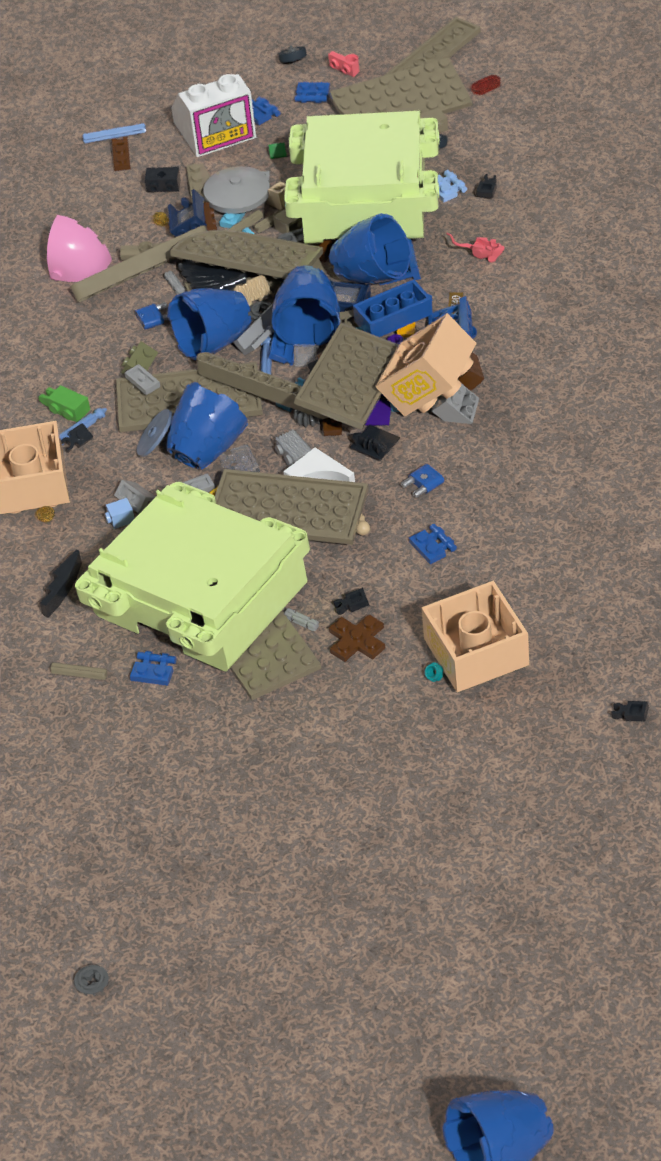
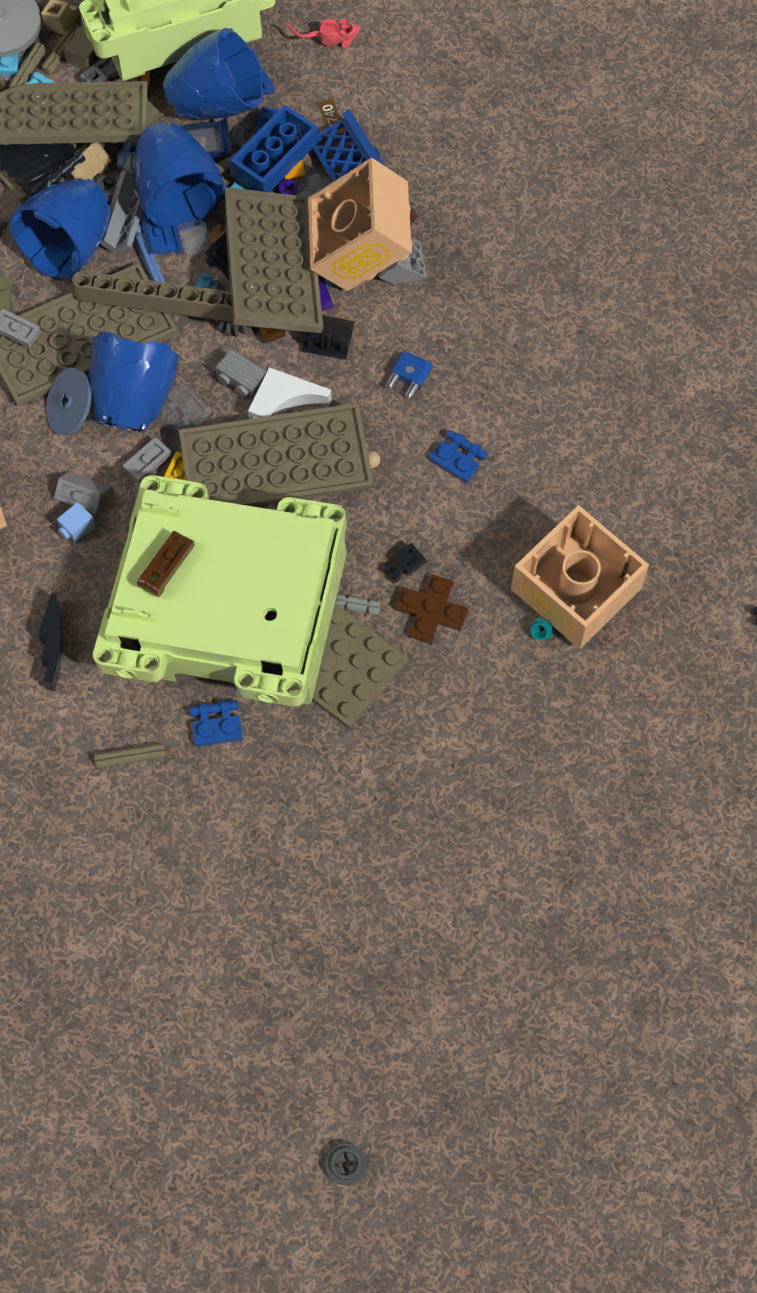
camera: 30 degrees left, 20 degrees up
none -> reddish brown plate [137,531,195,597]

